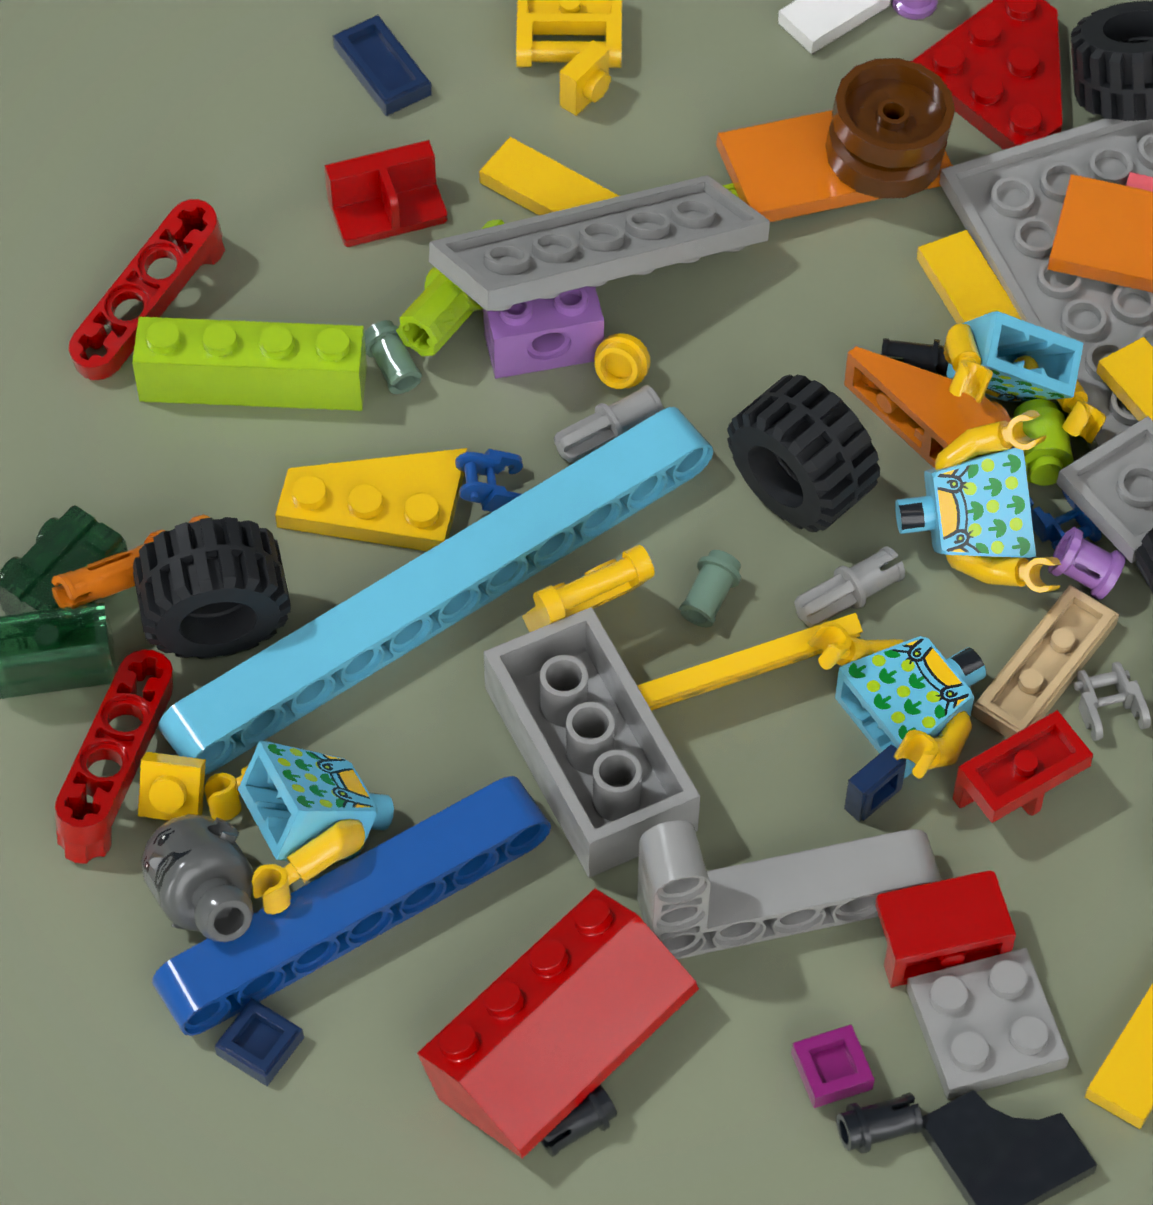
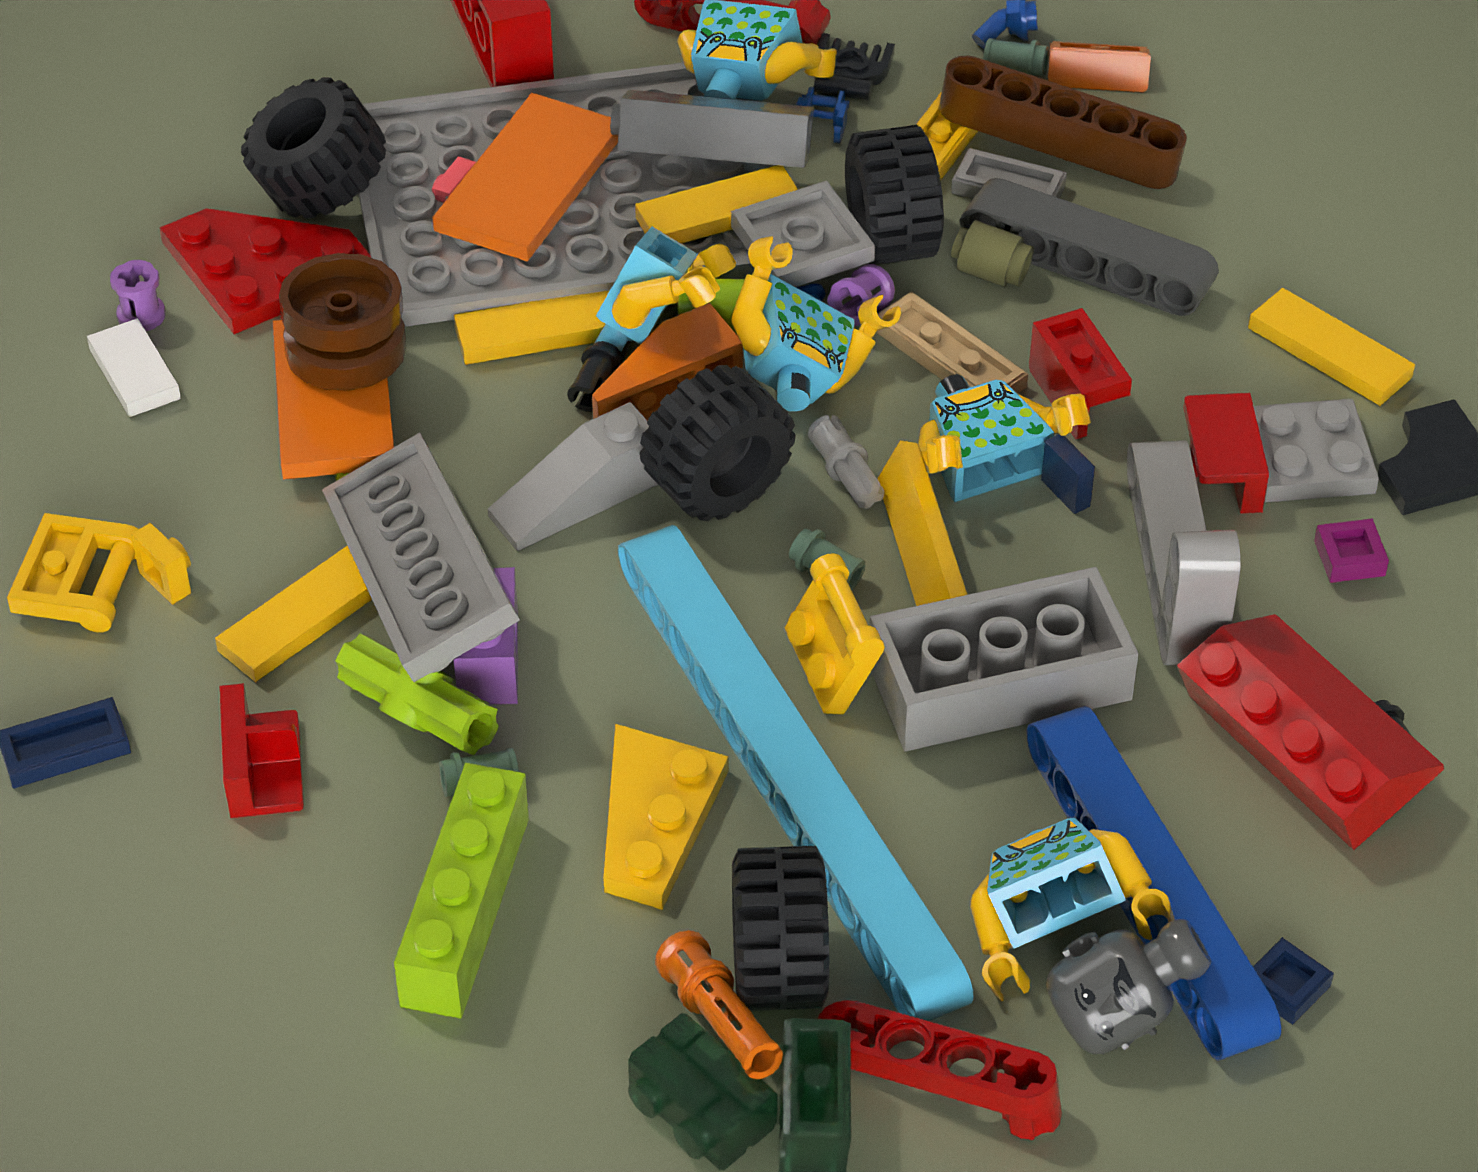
camera: 80 degrees left, 10 degrees down
red beam [69,199,225,380] -> none
yellow plate [138,752,206,820] -> none
blue piece [455,449,523,512] -> none
light grey axle [554,385,663,462] -> none
yellow plate [594,333,651,389] -> none
black pin [836,1092,923,1154] -> none
light grey piece [1074,662,1151,741] -> none
none -> light grey slope [488,402,658,551]

